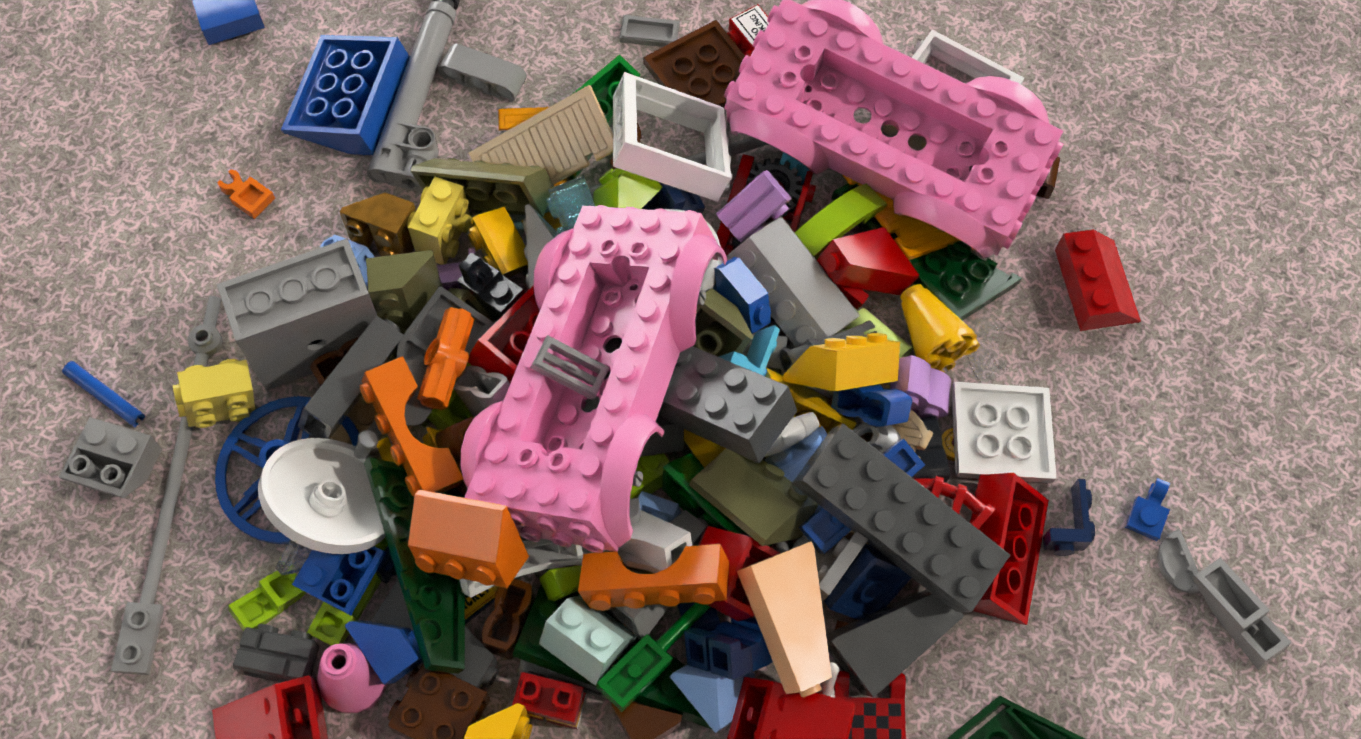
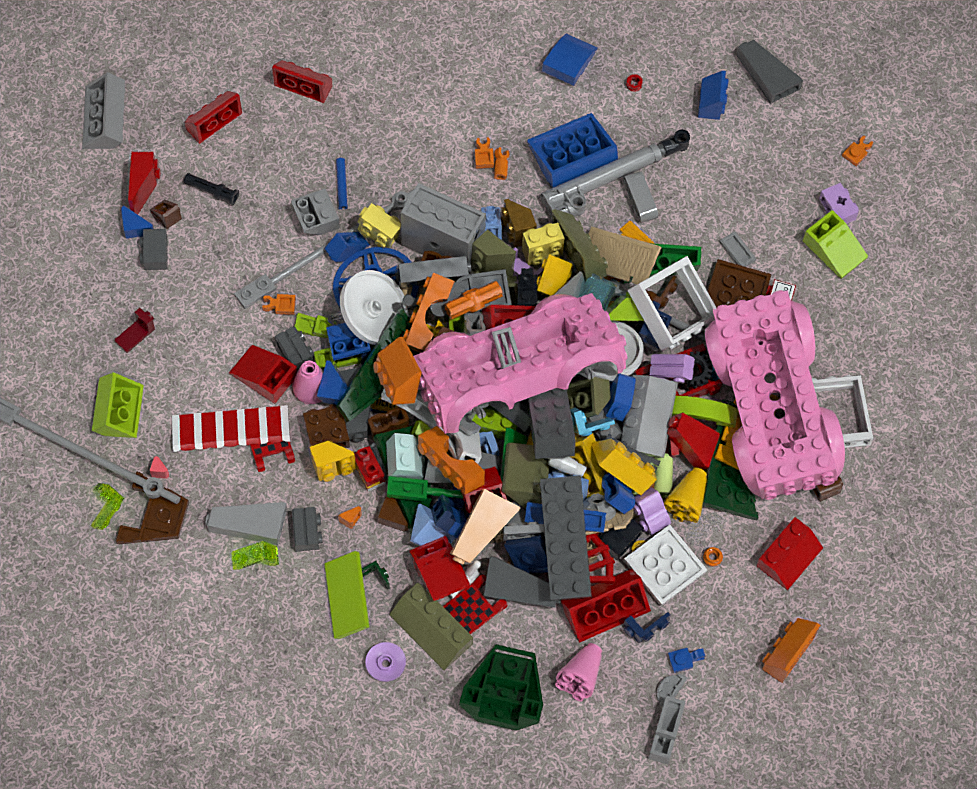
camera: 50 degrees right, 0 degrees up
none -> orange plate [262,294,296,315]
none -> blue slope [324,232,370,262]
none -> orange bar [494,147,510,180]
none -> bright pink cone [555,643,602,702]
none -> orange plate [703,547,723,567]
none -> orange slope [762,618,821,683]

